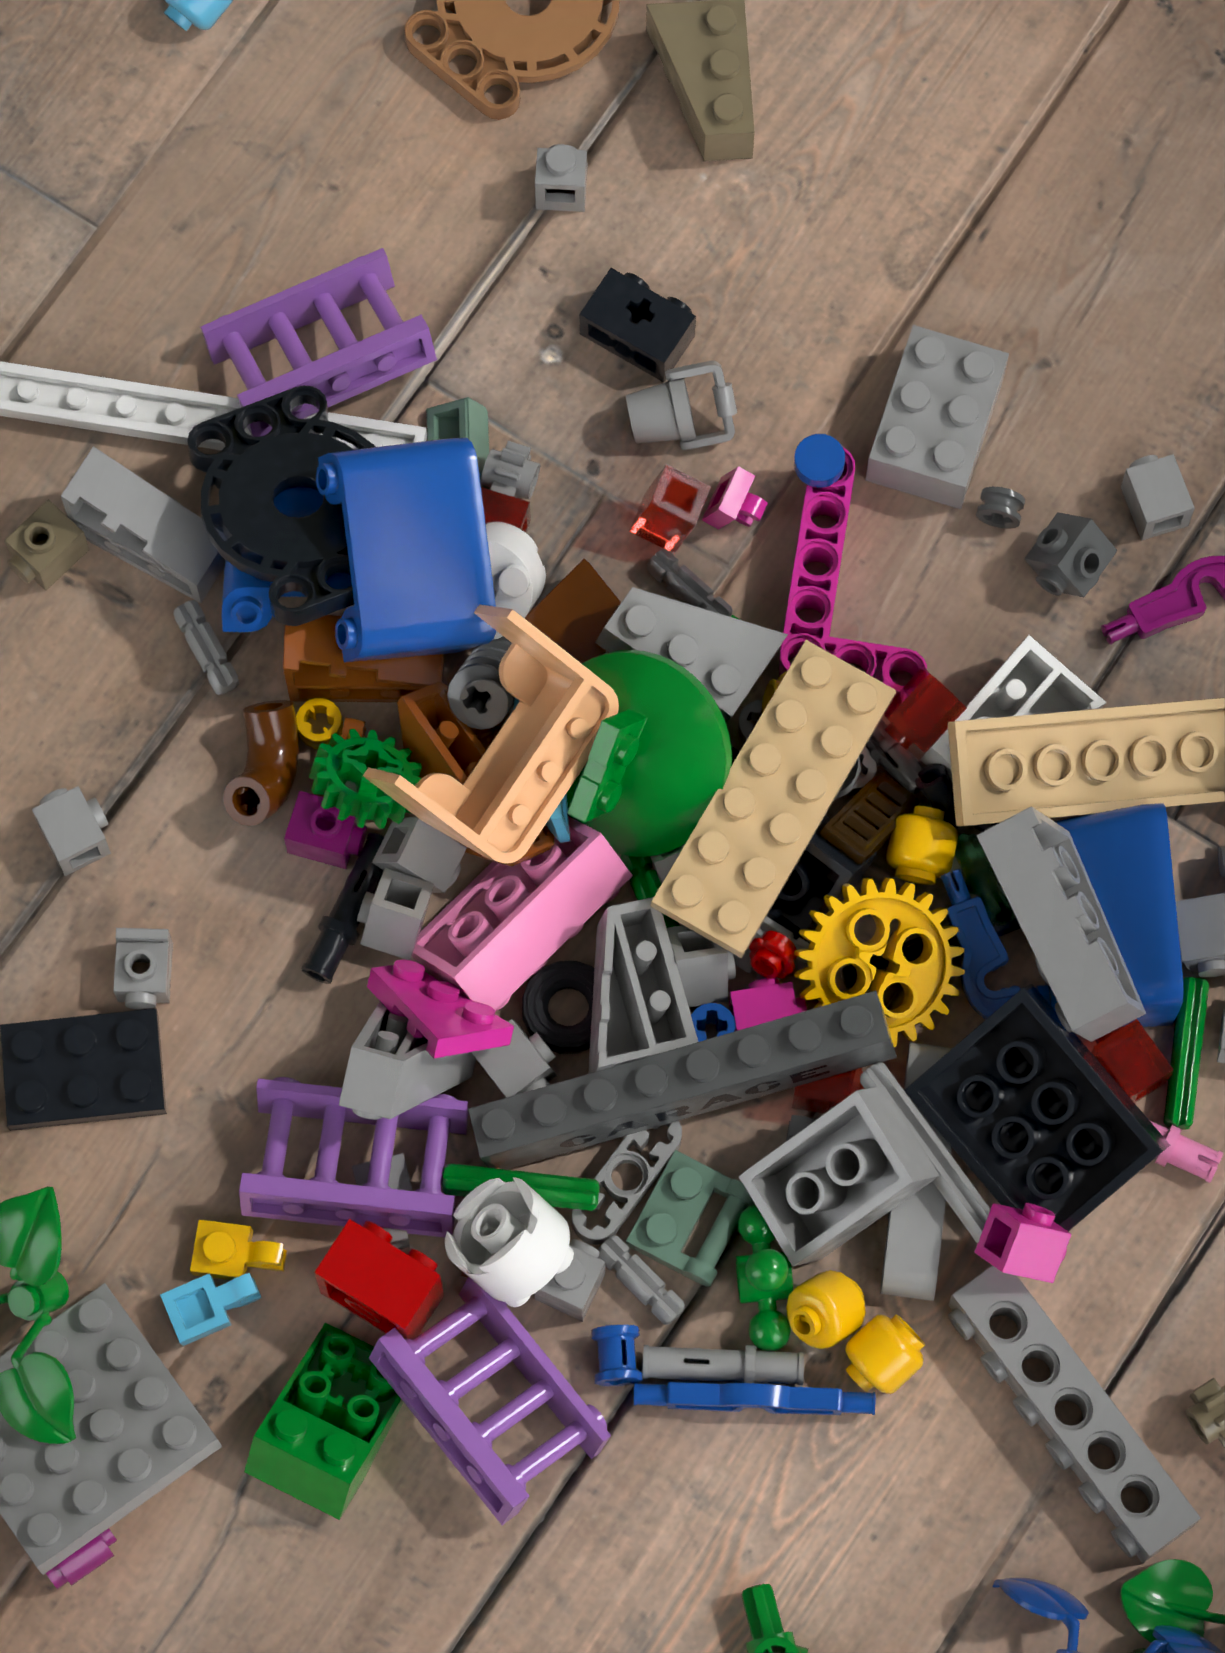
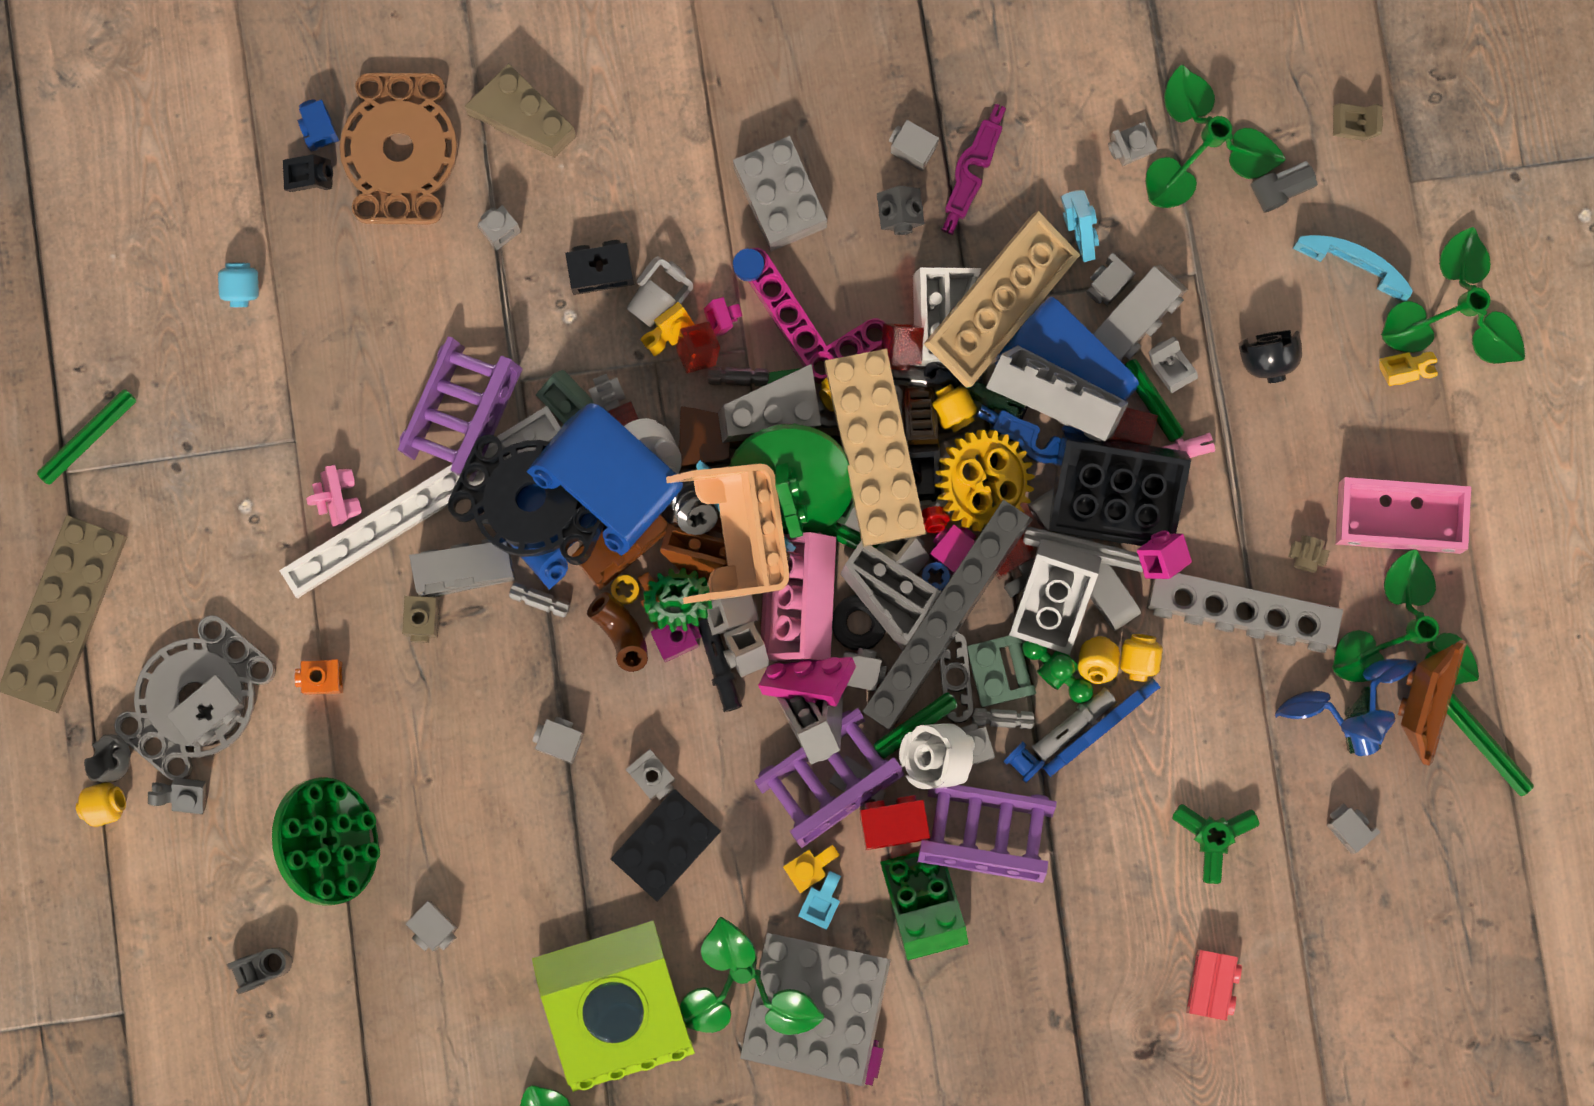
camera: 40 degrees left, 10 degrees up
dark grey bush [976,486,1025,529] -> none
none -> bright pink hips [306,465,361,527]
none -> yellow plate [640,302,697,356]

